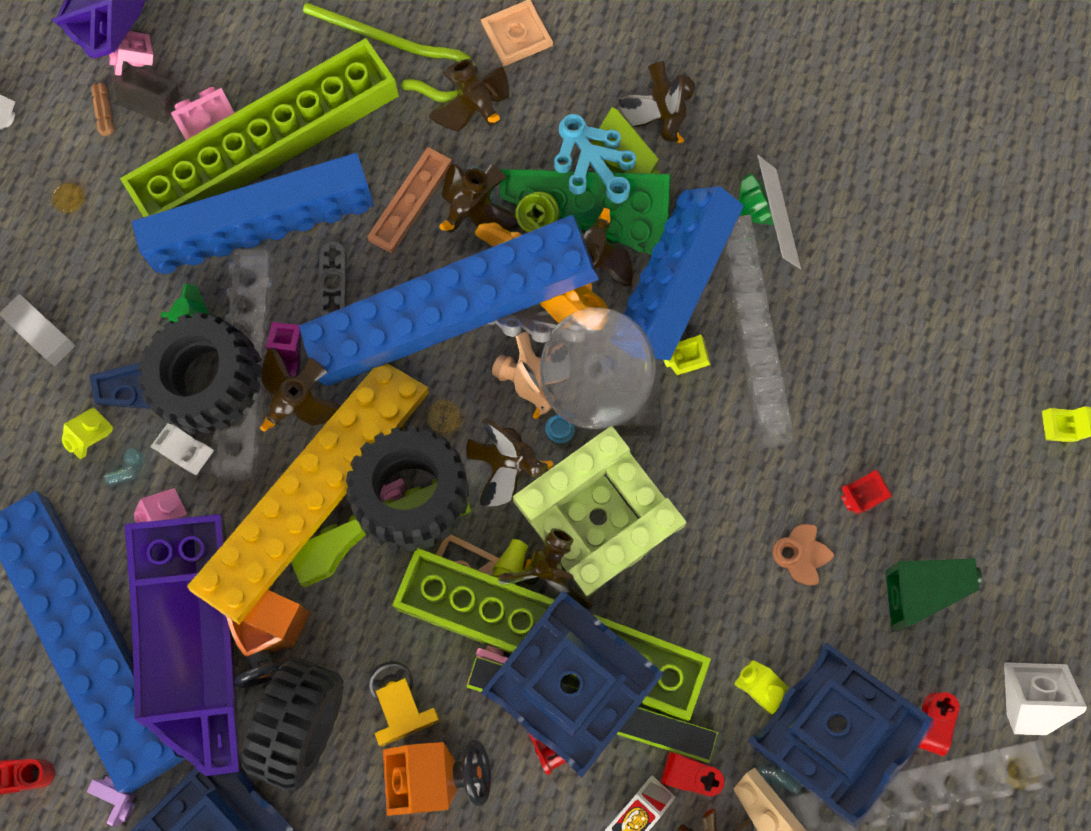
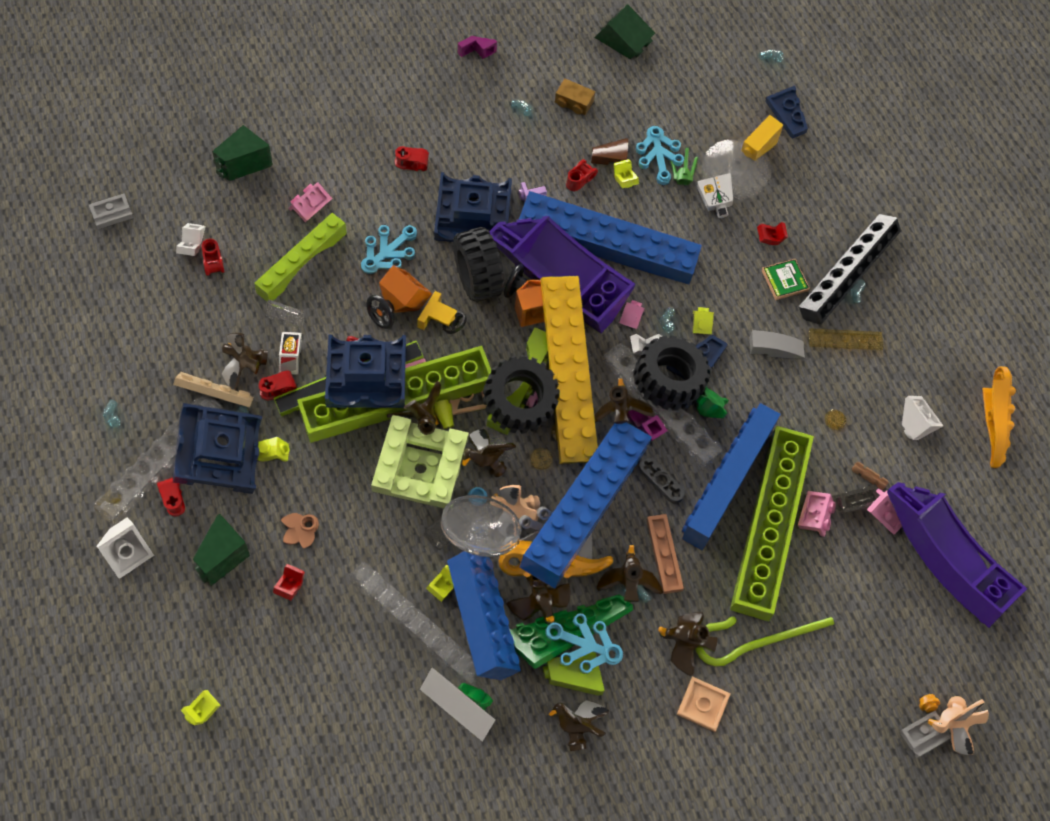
camera: 130 degrees right, 10 degrees down
lime wheel [516,191,560,232] -> none

